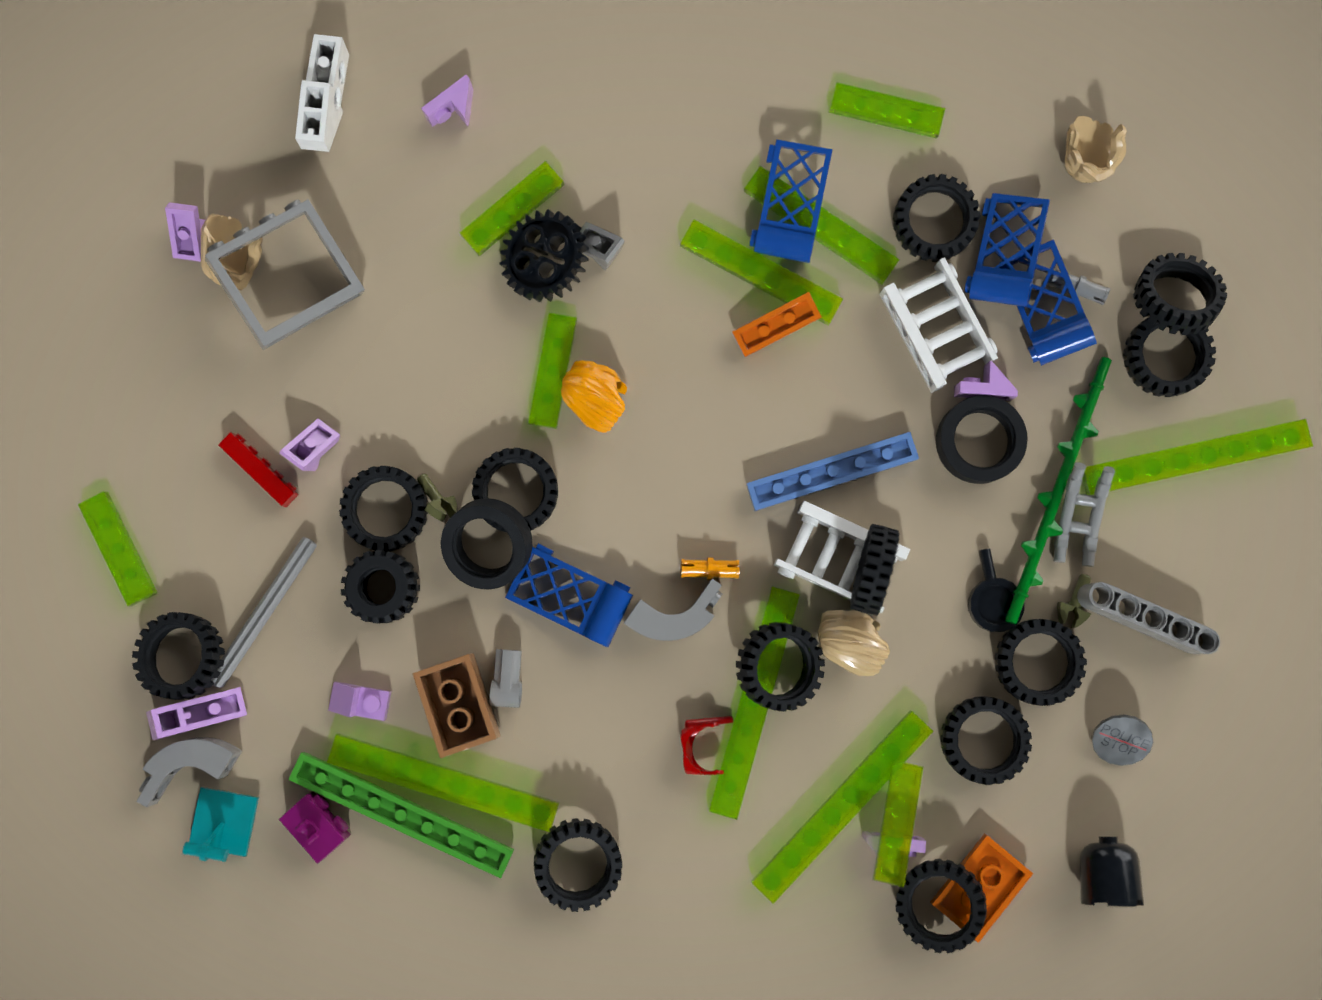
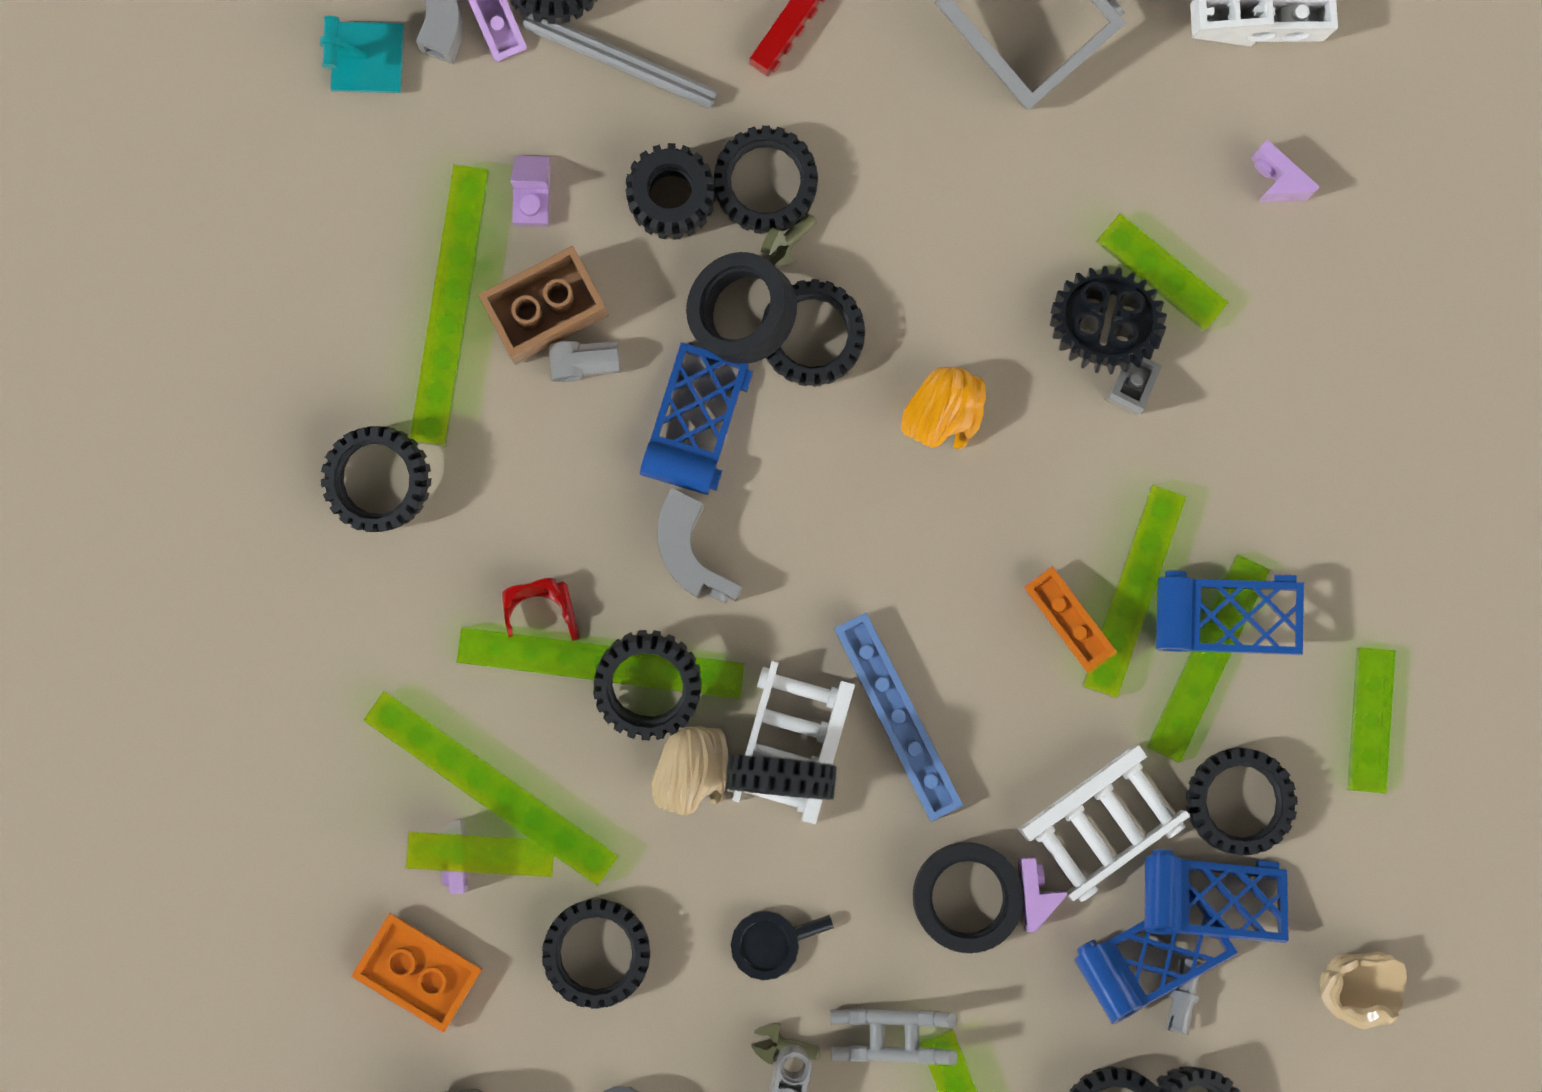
camera: 80 degrees right, 0 degrees up
magenta brick [279,792,351,864] -> none
lavender slope [280,418,340,471] -> none
bright green plate [288,752,514,878] -> none
clear neon green plate [528,313,577,430] -> none
light orange pin [680,557,740,580] -> none
black tyre [895,859,987,953] -> none
black tyre [995,619,1087,706] -> none
green plant [1005,357,1112,625] -> none

